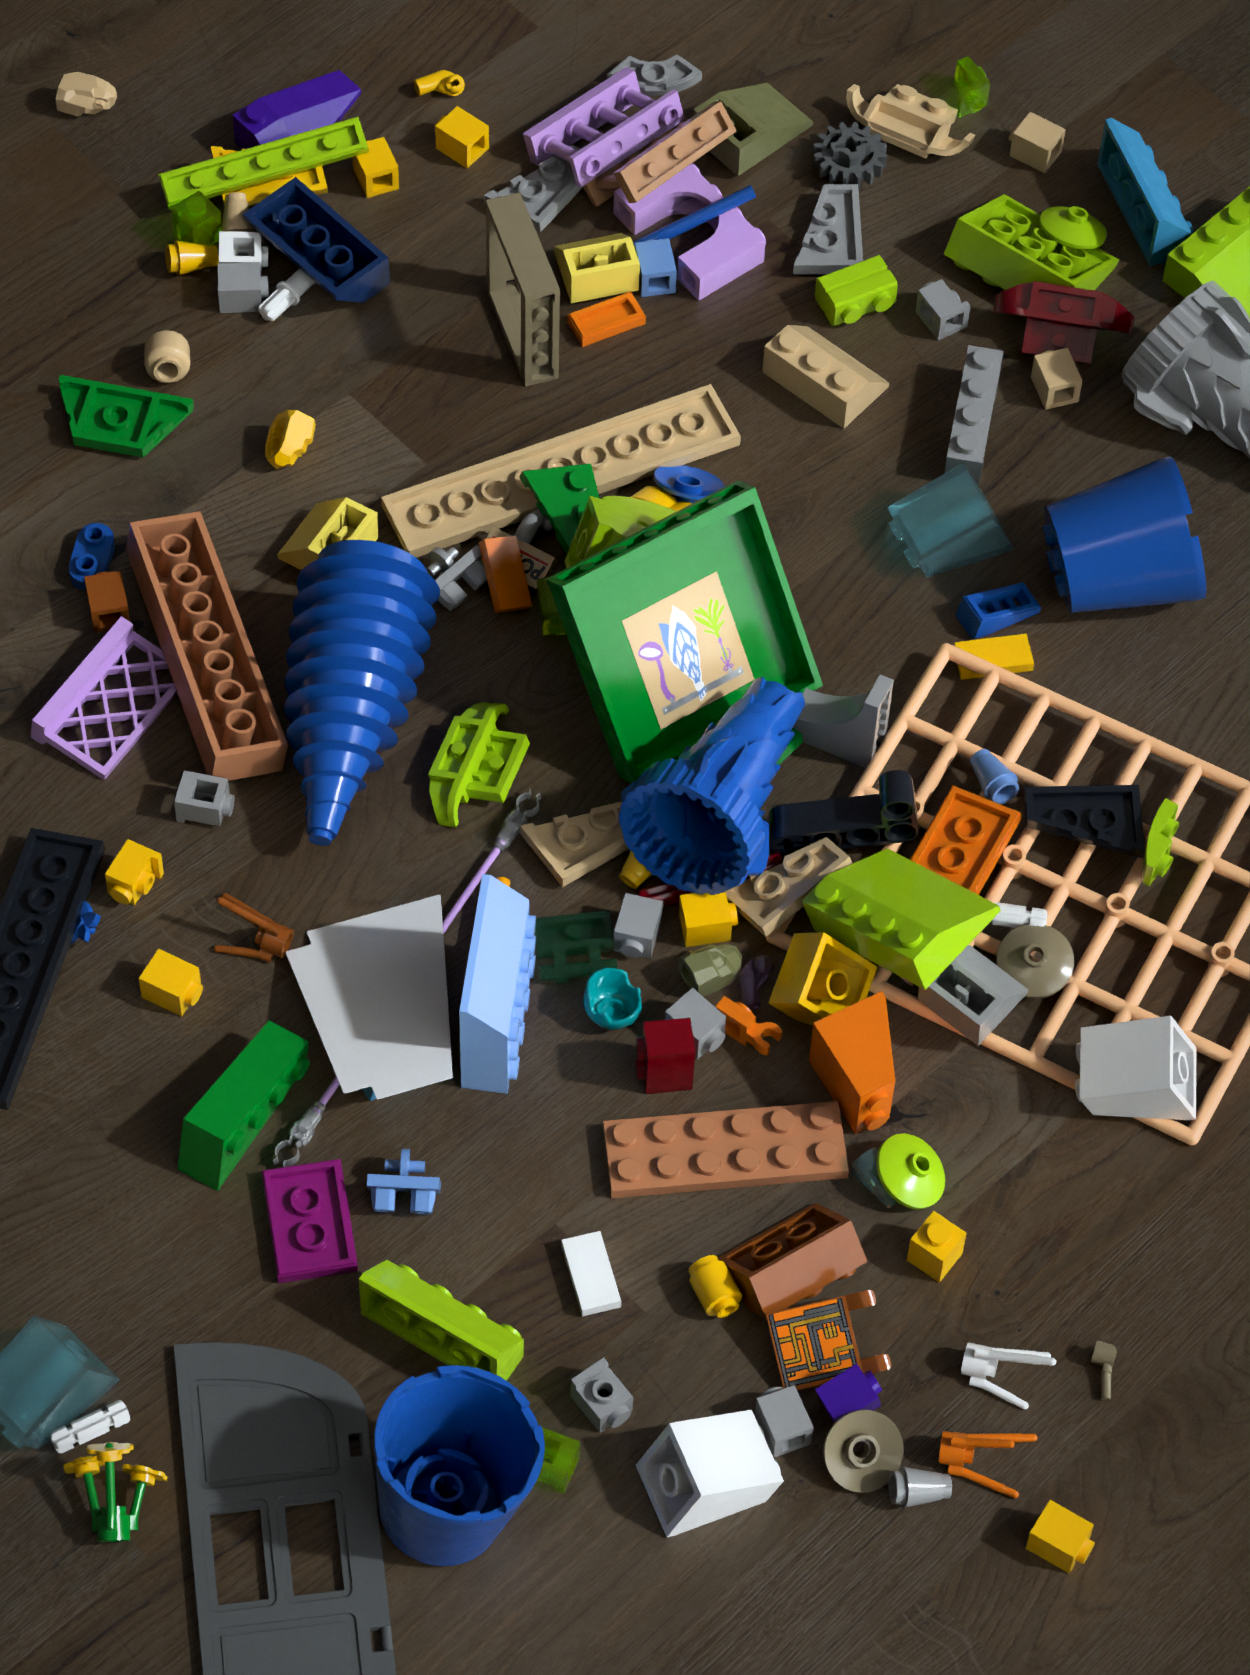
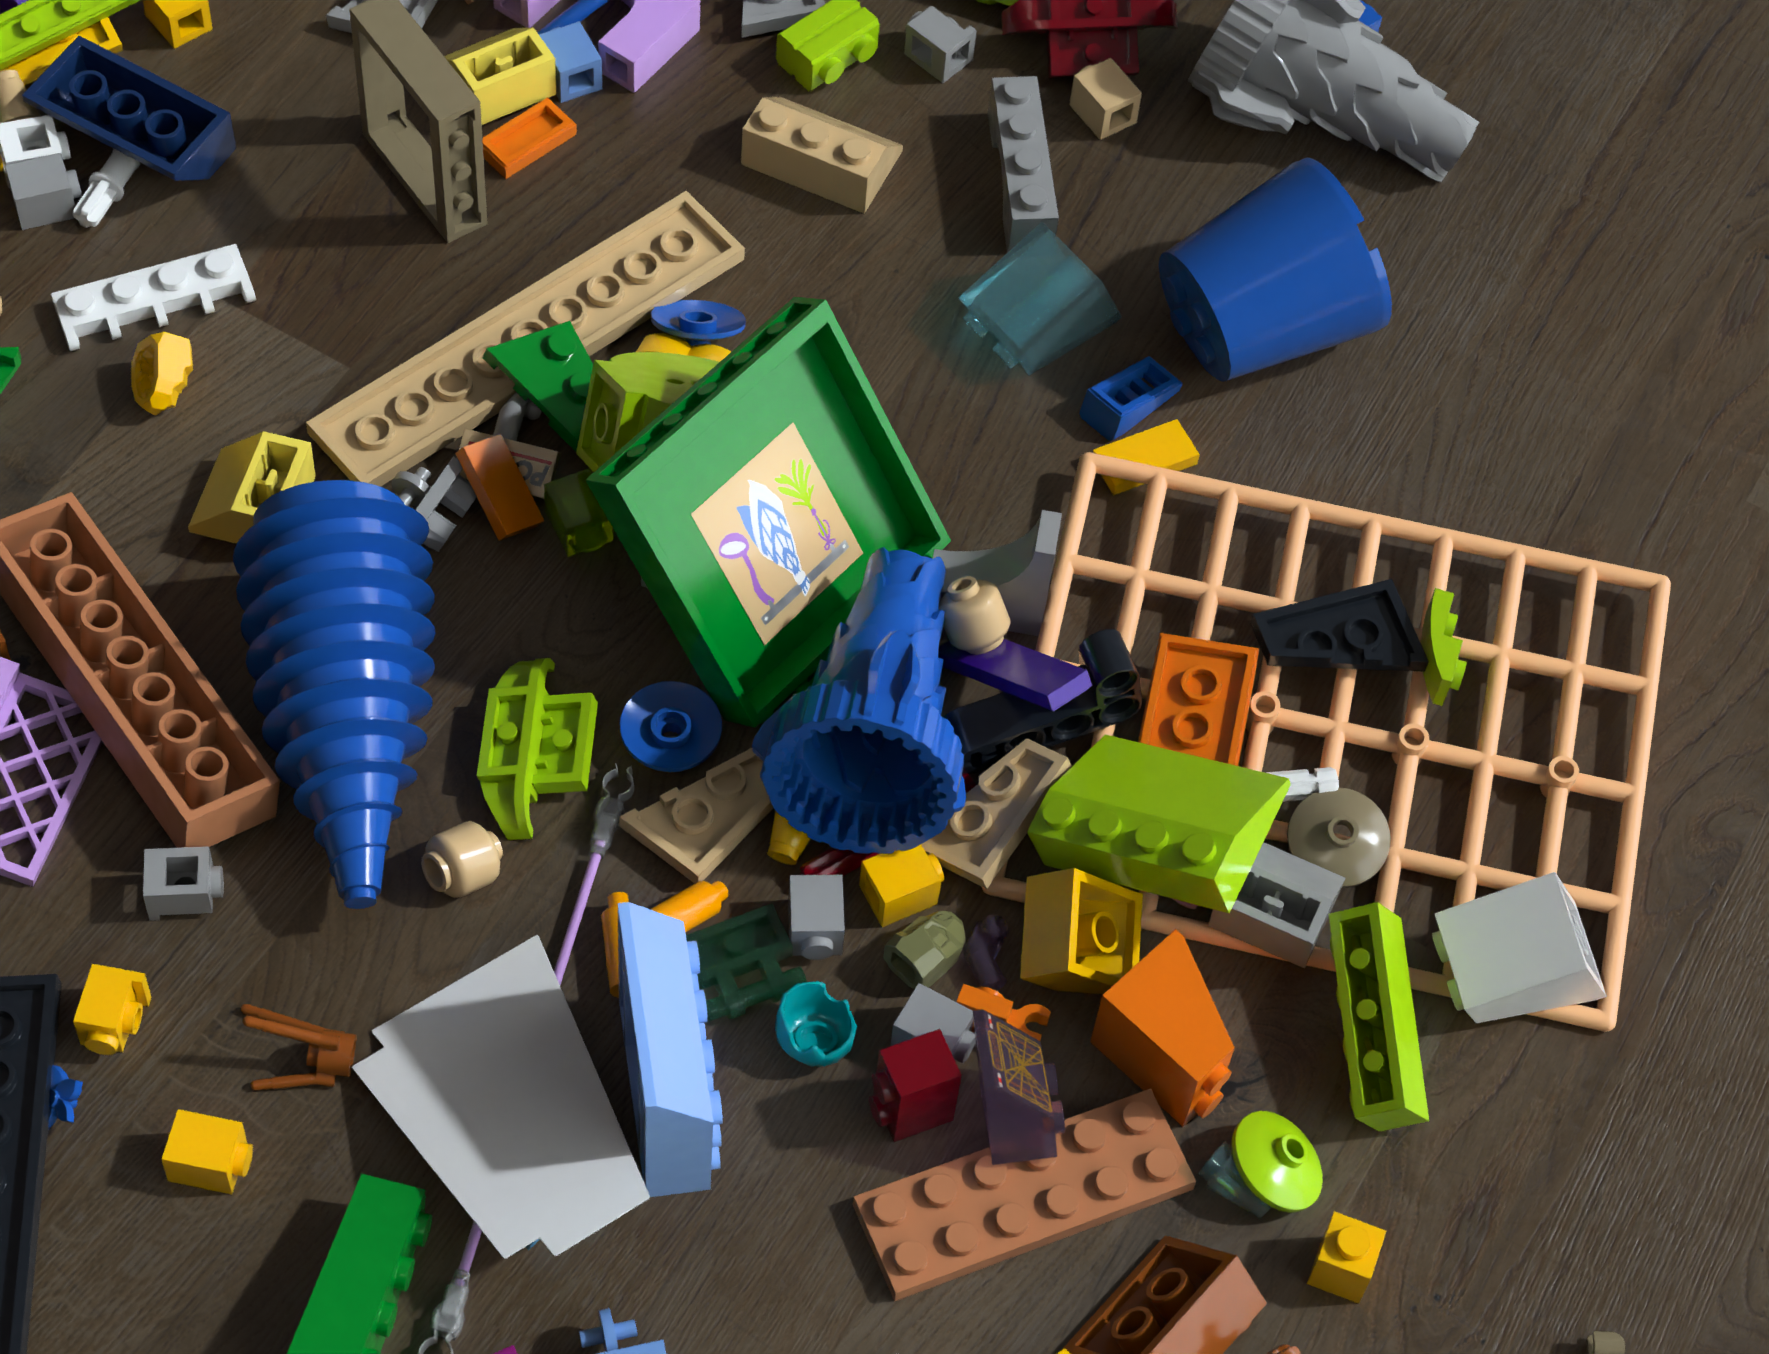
camera: 20 degrees left, 0 degrees up
medium blue cone [970,749,1019,804] -> none
none -> white hinge [51,244,256,352]
none -> tan head [421,821,503,898]
none -> blue dish [620,681,722,772]
none -> light orange cylinder [650,881,729,933]
none -> dark purple tile [938,639,1092,711]
none -> tan head [939,576,1011,655]
none -> clear purple slope [972,1009,1065,1165]
none -> lime brick [1329,902,1429,1132]

